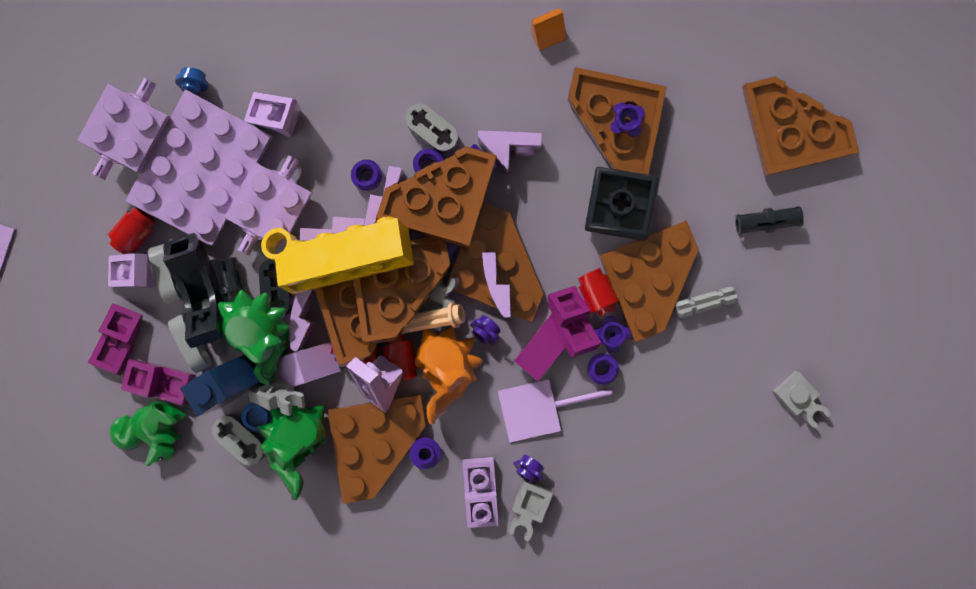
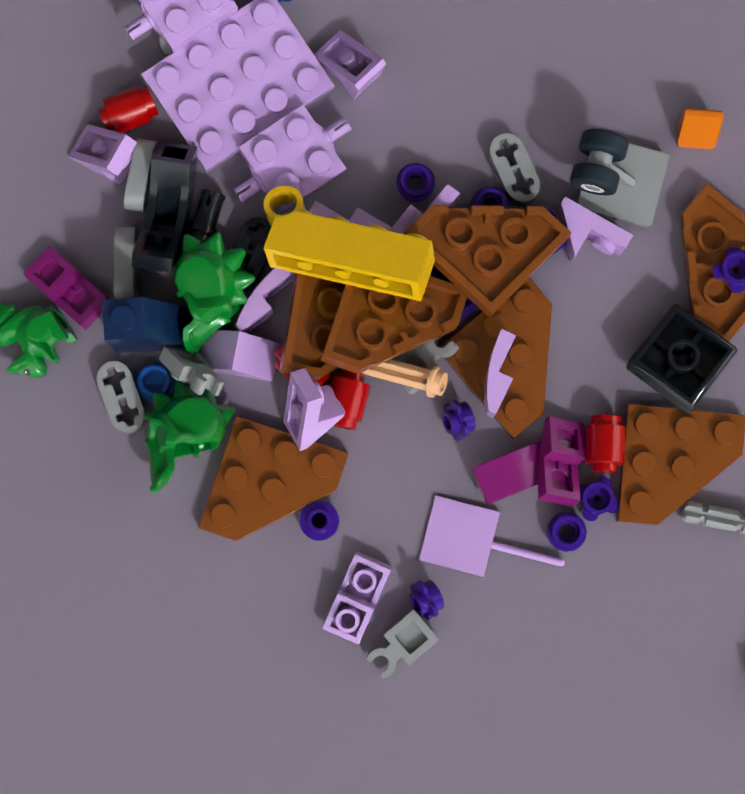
camera: 30 degrees right, 5 degrees down
magenta slope [87,303,143,376] -> none
orange head [415,326,482,424] -> none
none -> light grey plate [570,129,670,228]

